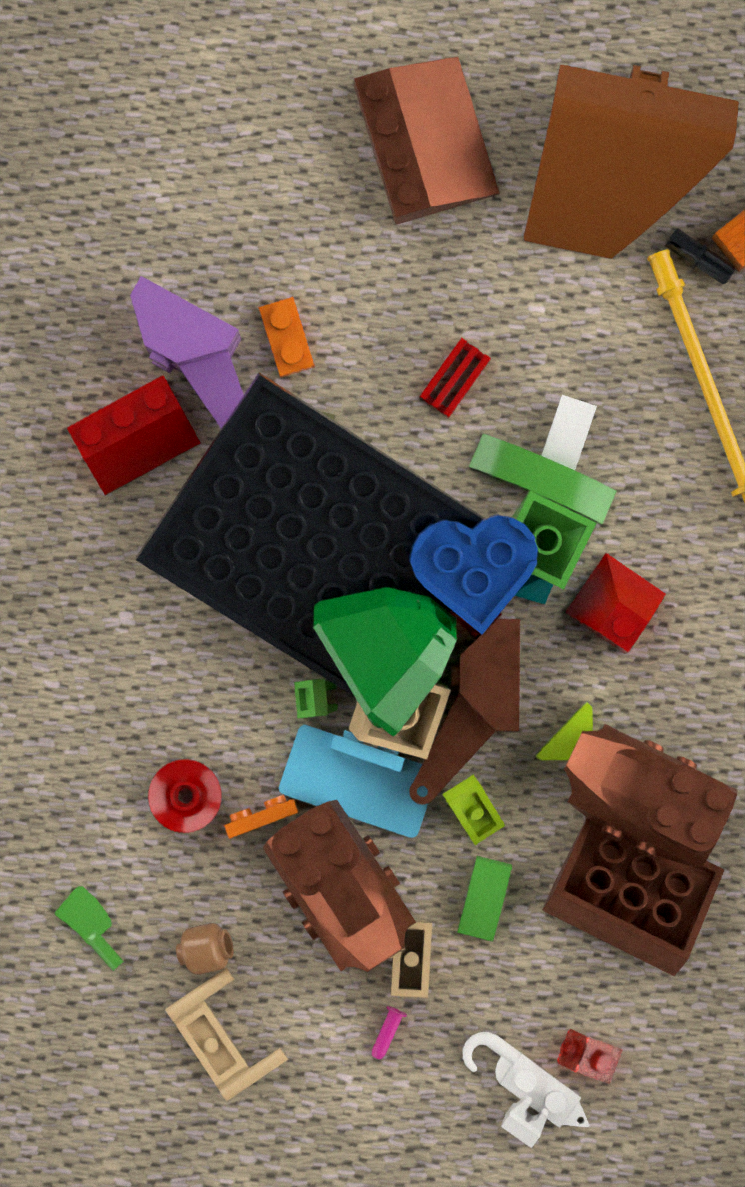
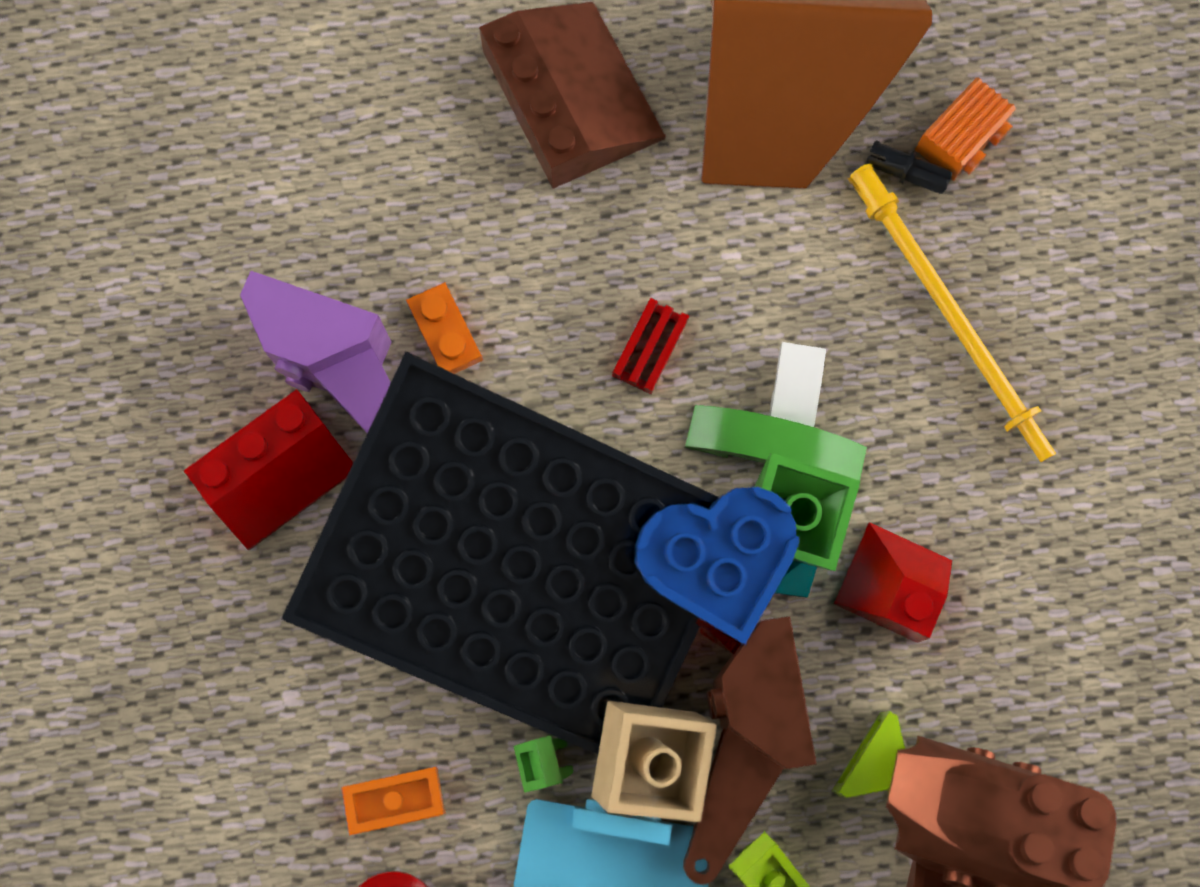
camera: 10 degrees left, 10 degrees down
green brick [313,587,457,736] -> none
none -> orange plate [341,766,446,836]

